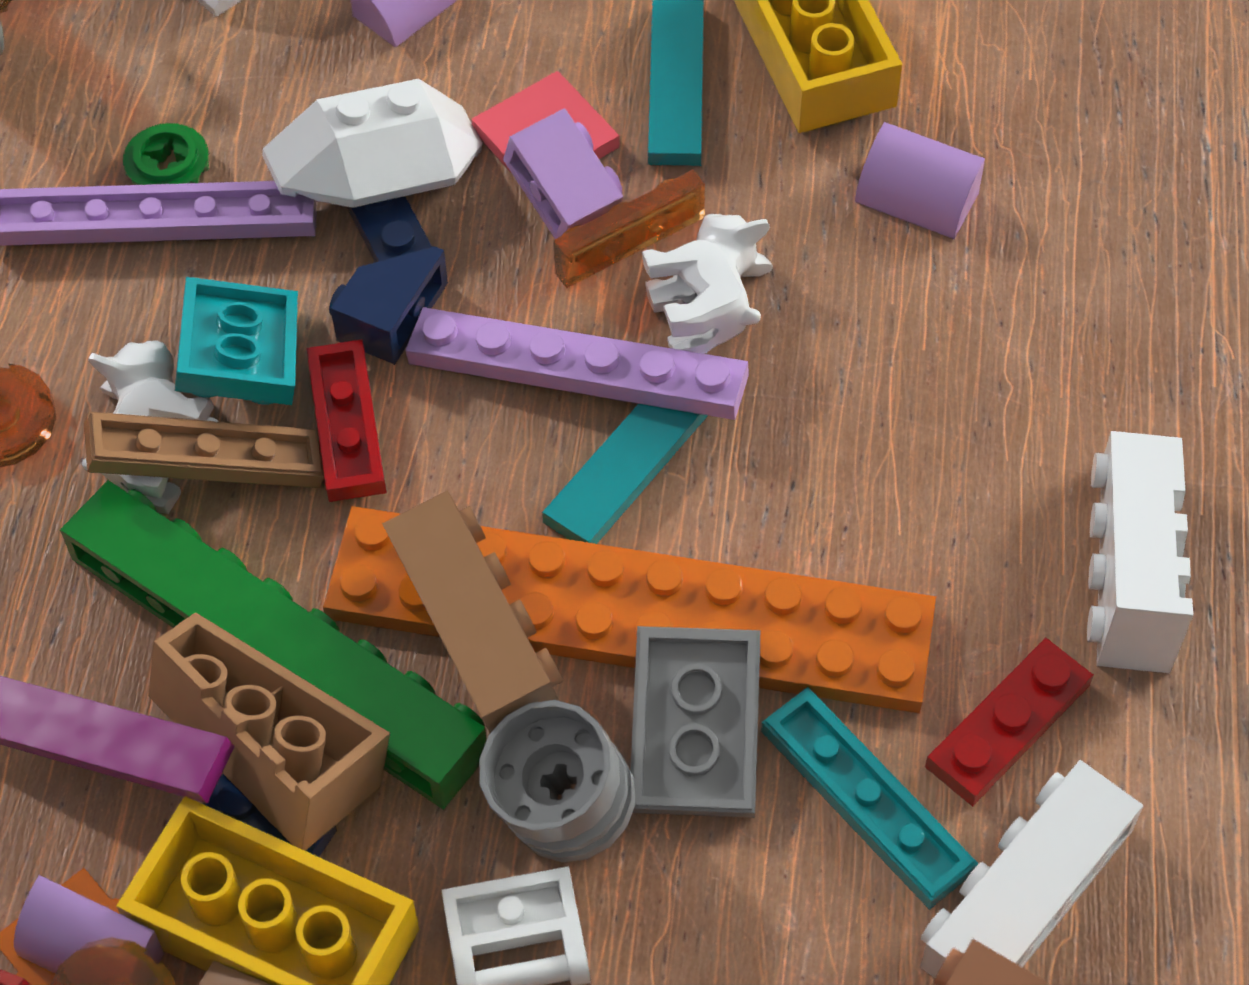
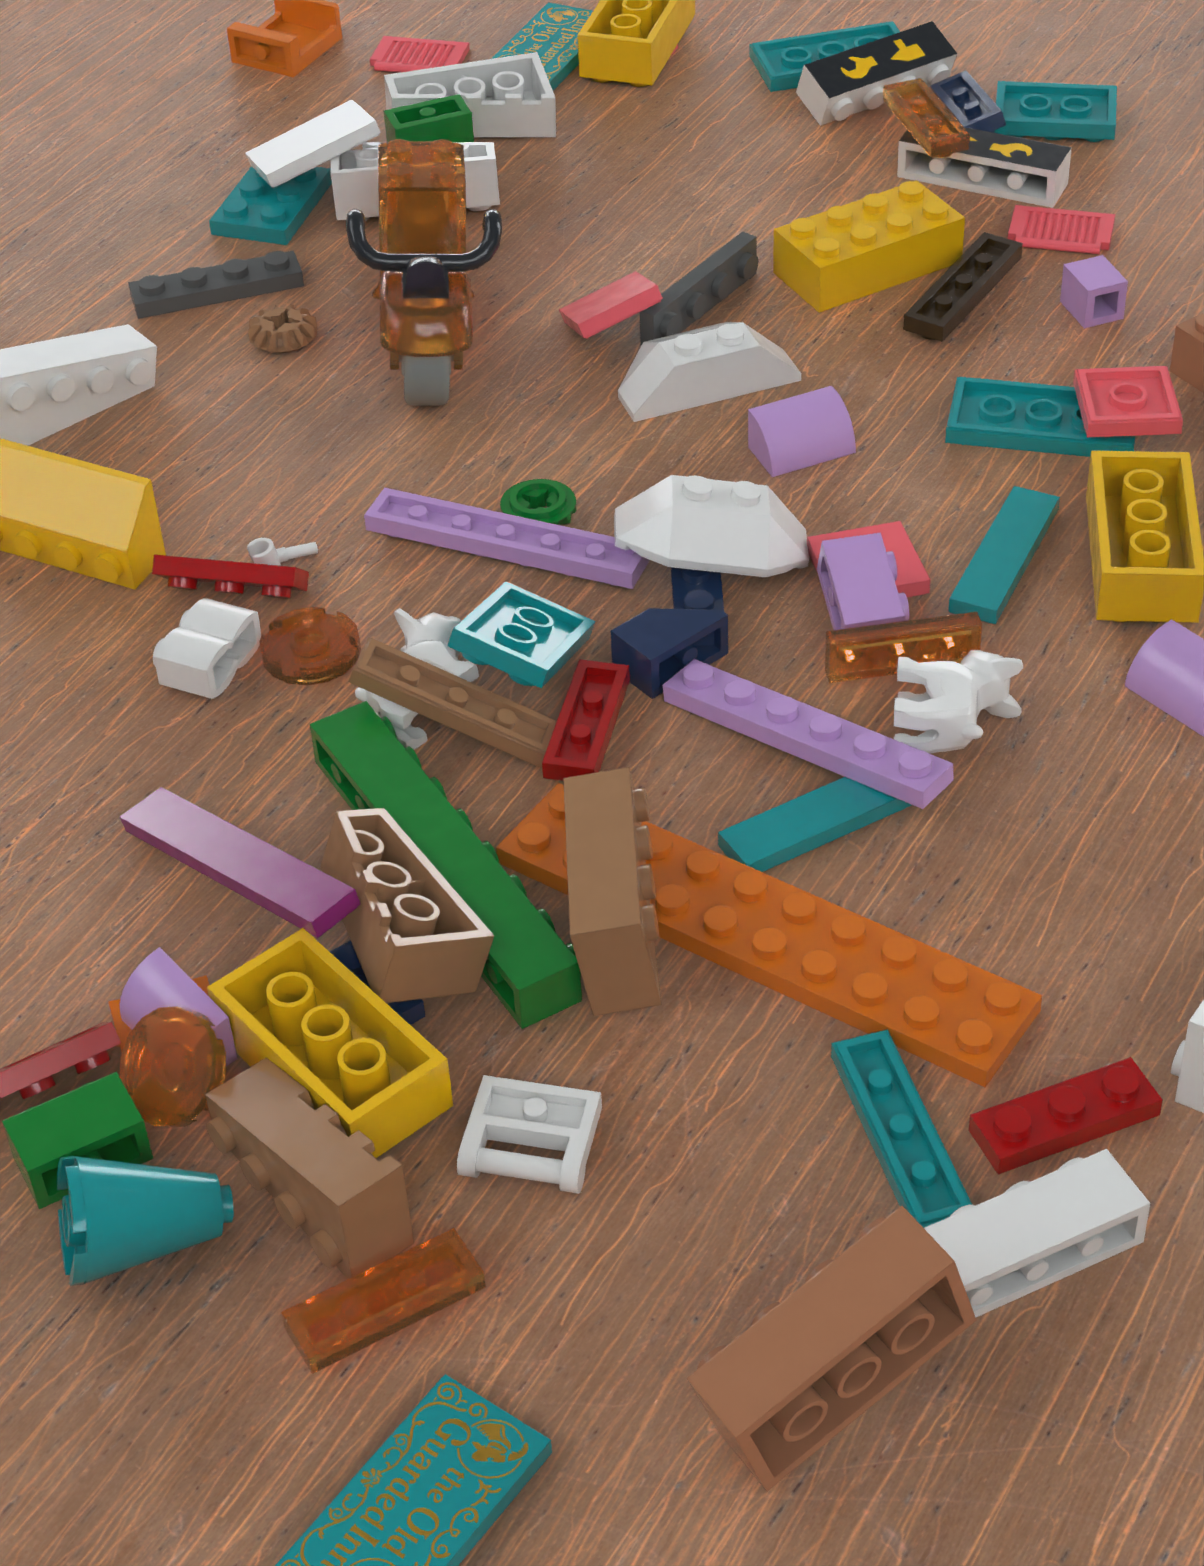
camera: 25 degrees right, 15 degrees down
light grey wheel [479,700,636,862] -> none
light grey tile [630,626,761,818] -> none

